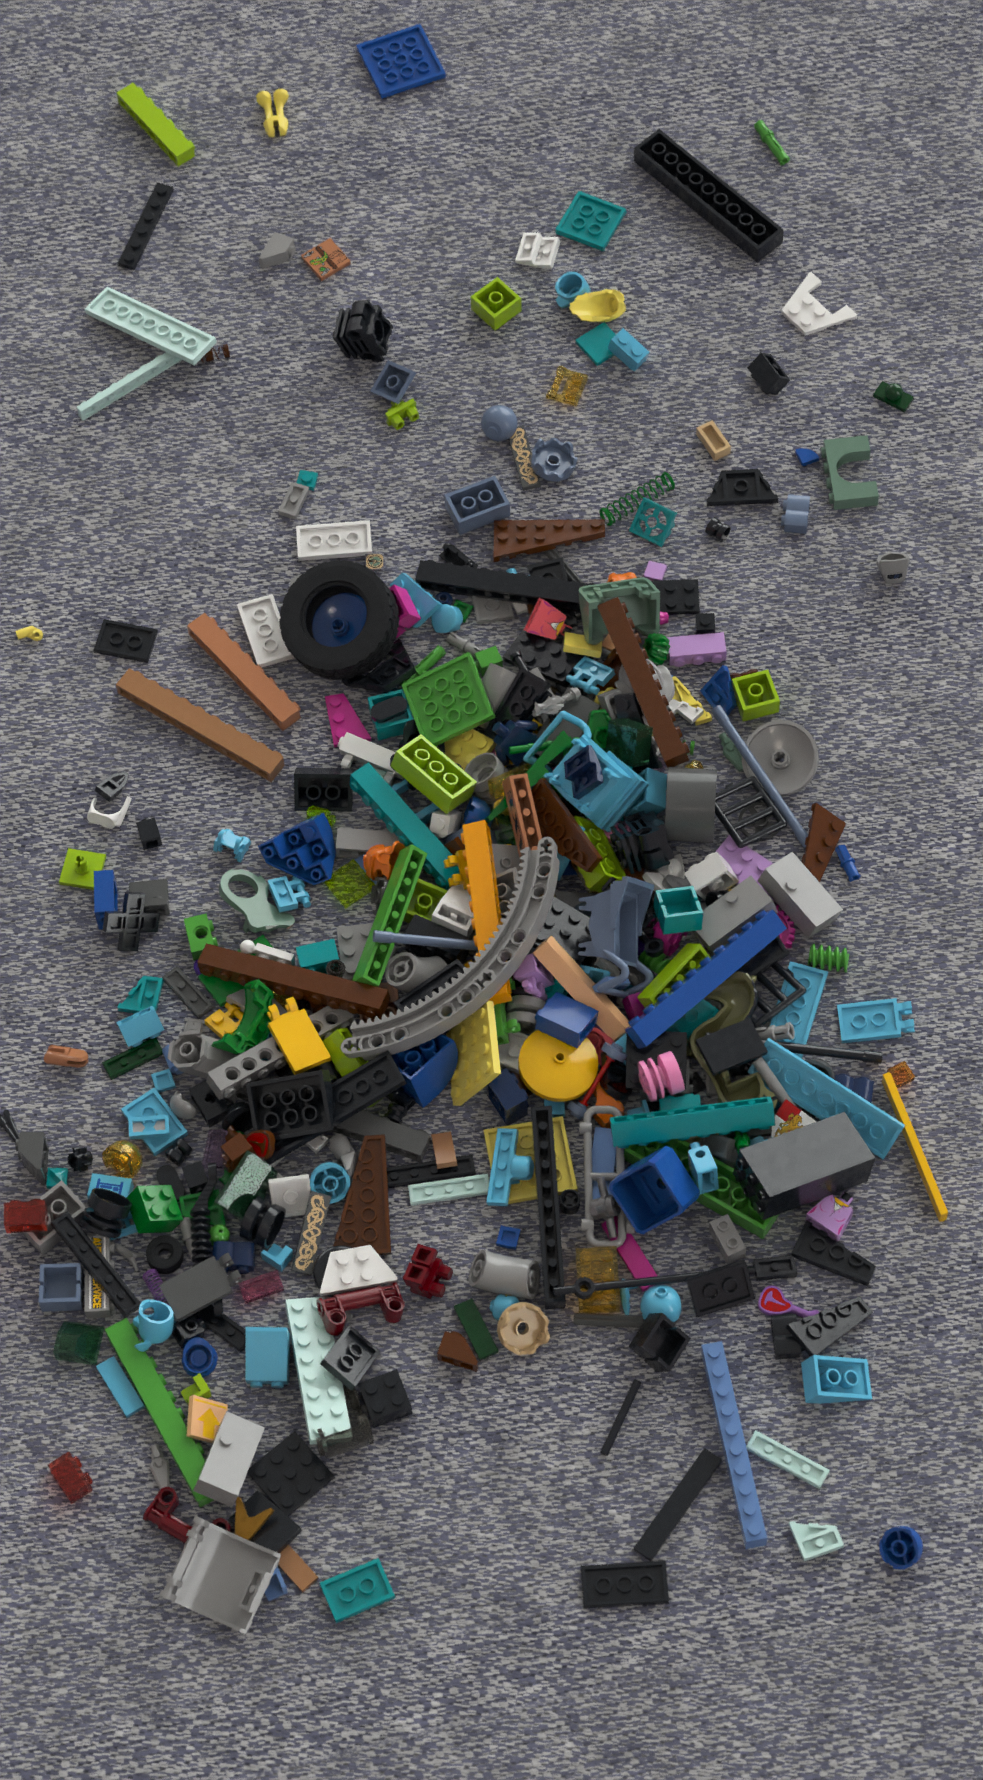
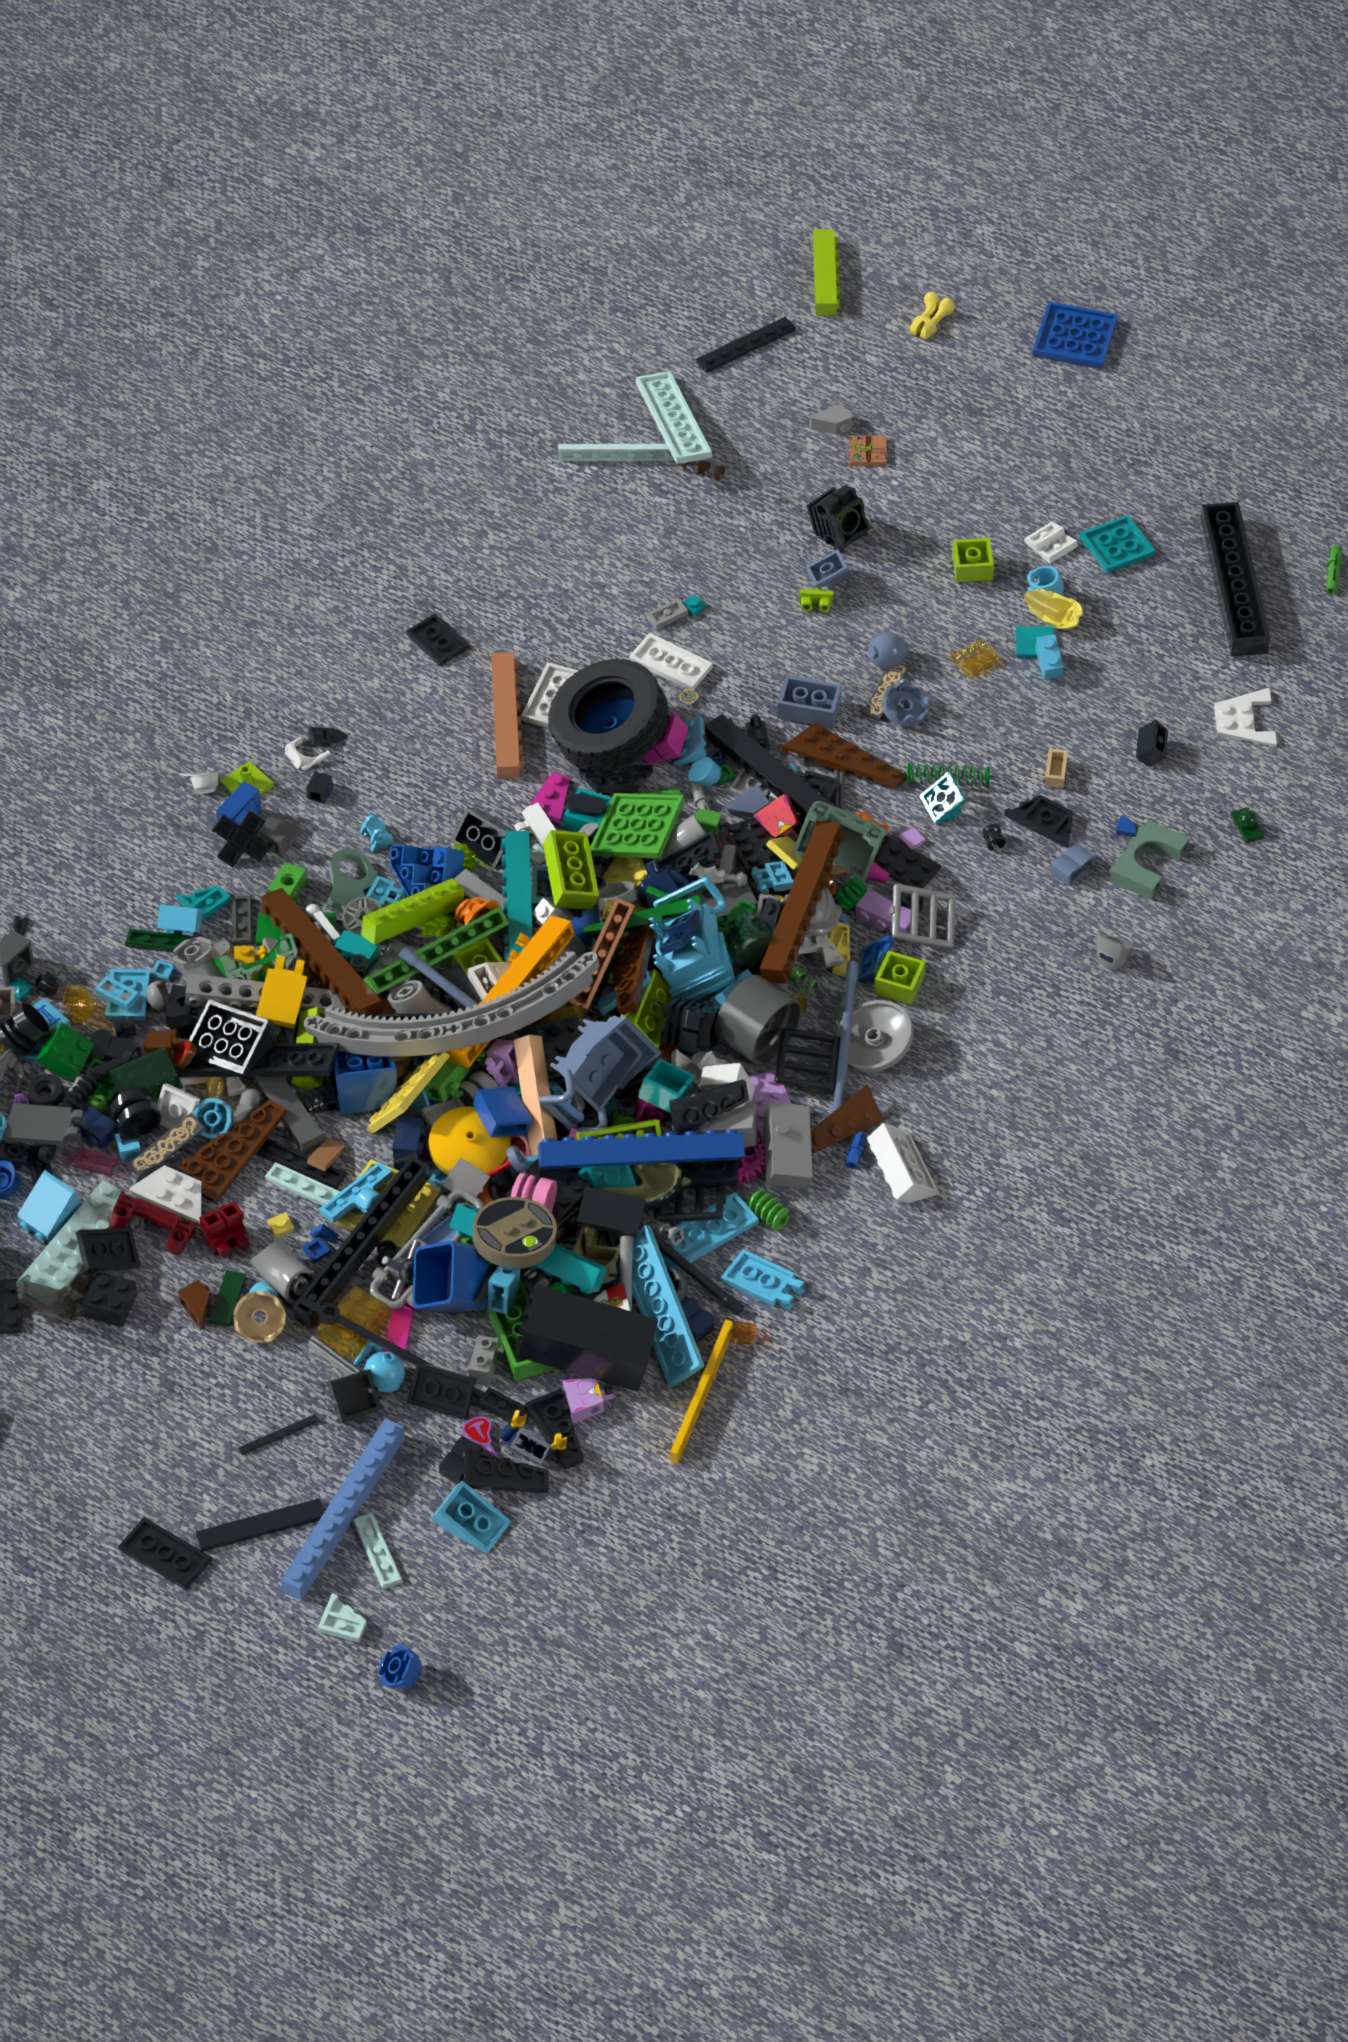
camera: 35 degrees right, 10 degrees down
light yellow arm [15,626,43,641] -> none
nougat arm [44,1045,88,1068] -> none
medium nougat brick [116,668,285,782] -> none
none -> white piece [179,771,222,794]
none -> clear yellow cone [206,1077,226,1100]
none -> light yellow plate [267,1212,294,1238]
none -> blue tile [309,1223,339,1242]
none -> light grey wheel [342,897,382,935]
none -> lime brick [361,878,465,945]
none -> light grey piece [442,1158,491,1205]
none -> piece [473,1197,557,1268]
none -> black bar [475,1263,498,1304]
none -> dark blue torso [500,1410,567,1465]
none -> black wing [669,1079,749,1135]
none -> sand blue slope [725,784,770,817]
none -> white slope [867,1123,939,1203]
none -> light grey bar [890,884,957,949]

